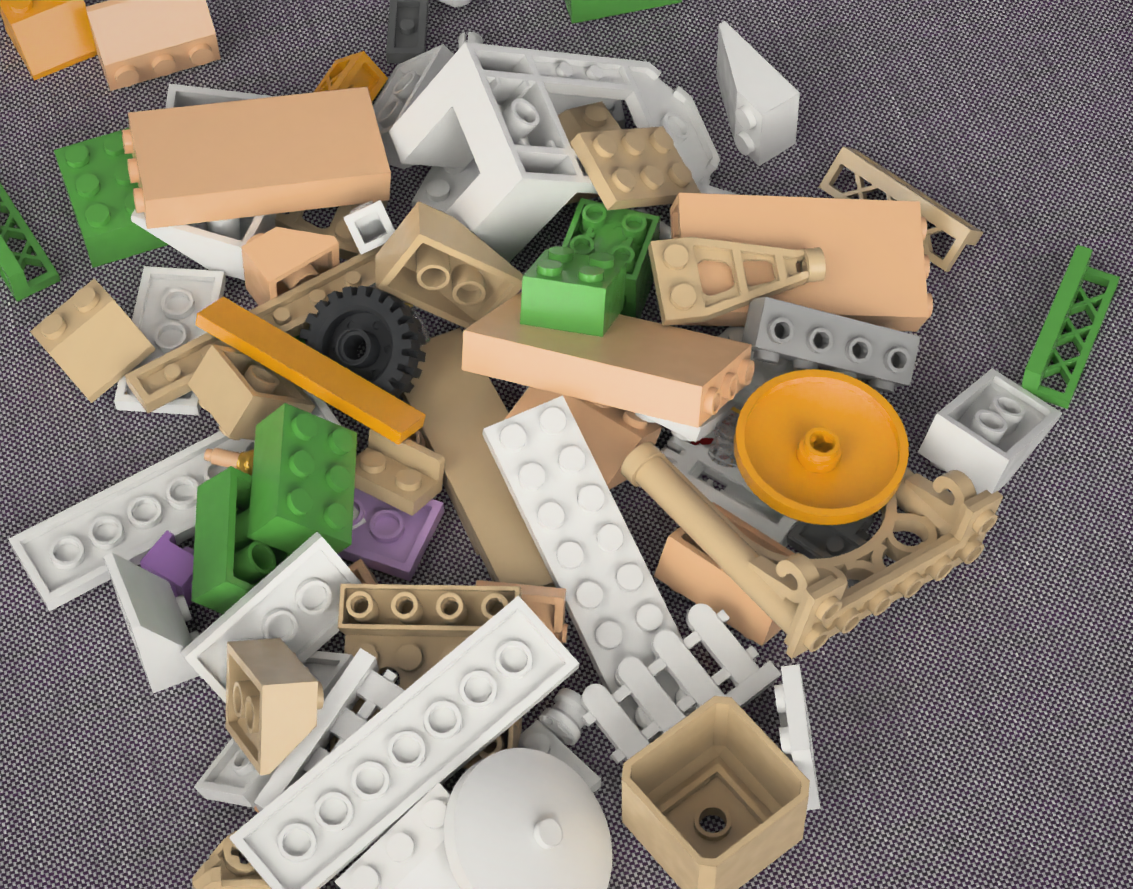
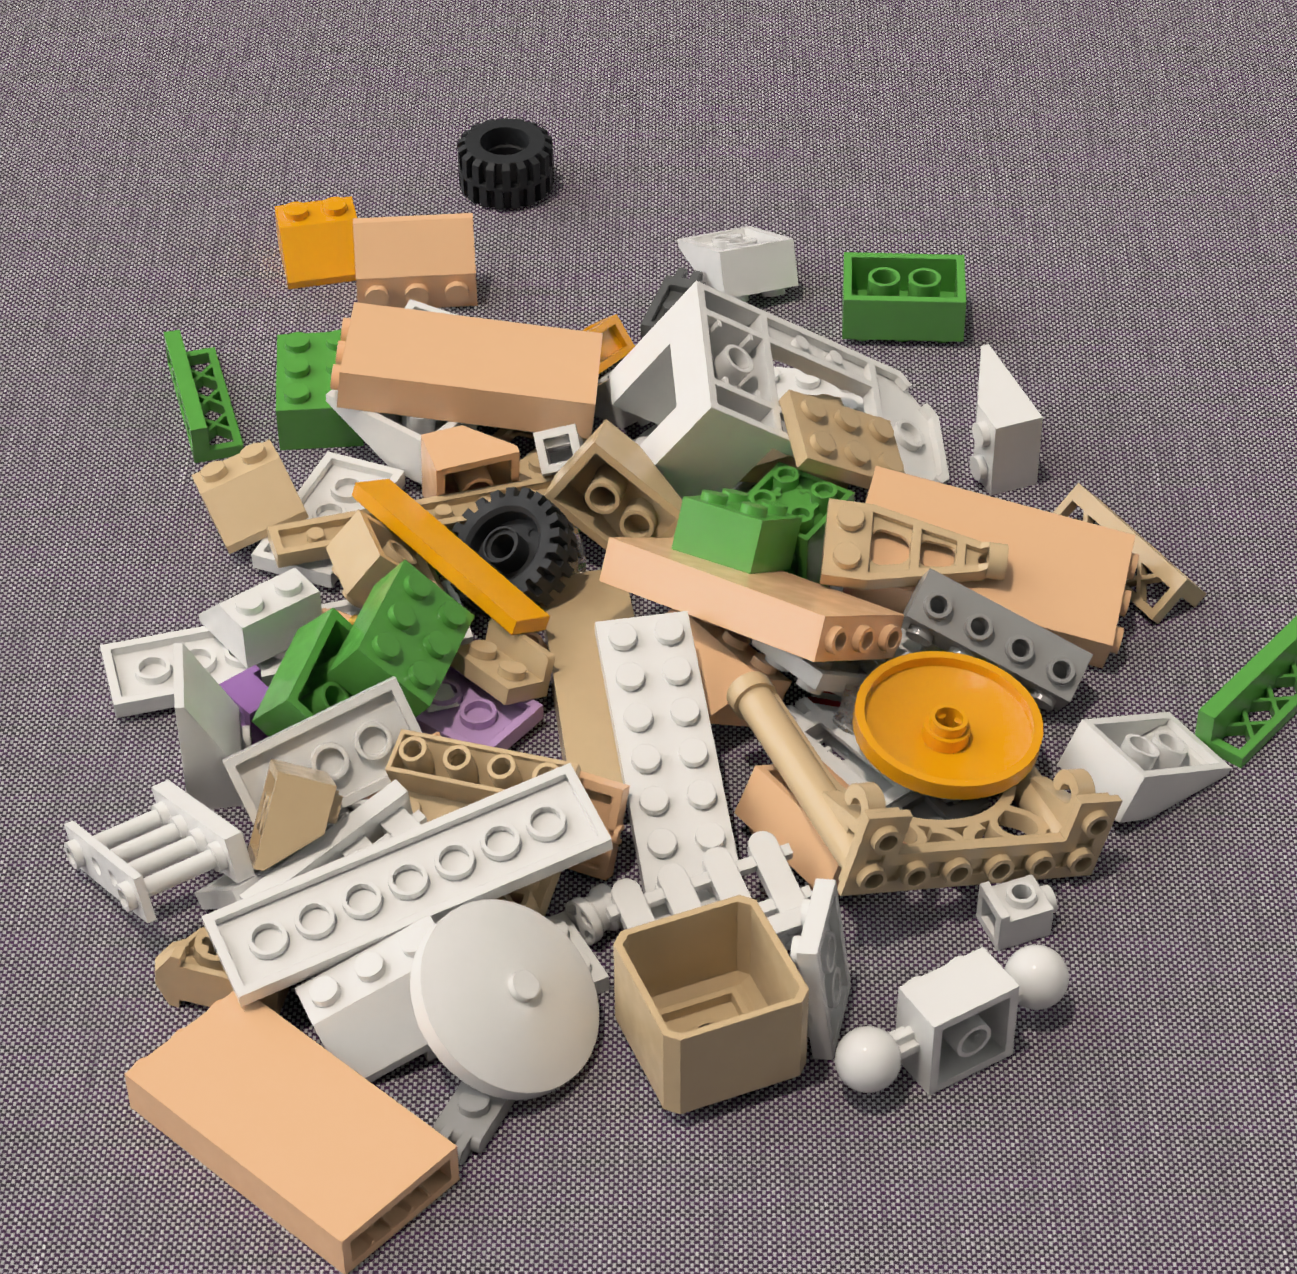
camera: 15 degrees right, 15 degrees down
none -> white fence [64,780,255,924]
none -> white slope [199,568,322,669]
none -> white brick [835,945,1069,1096]
none -> white brick [976,874,1057,951]

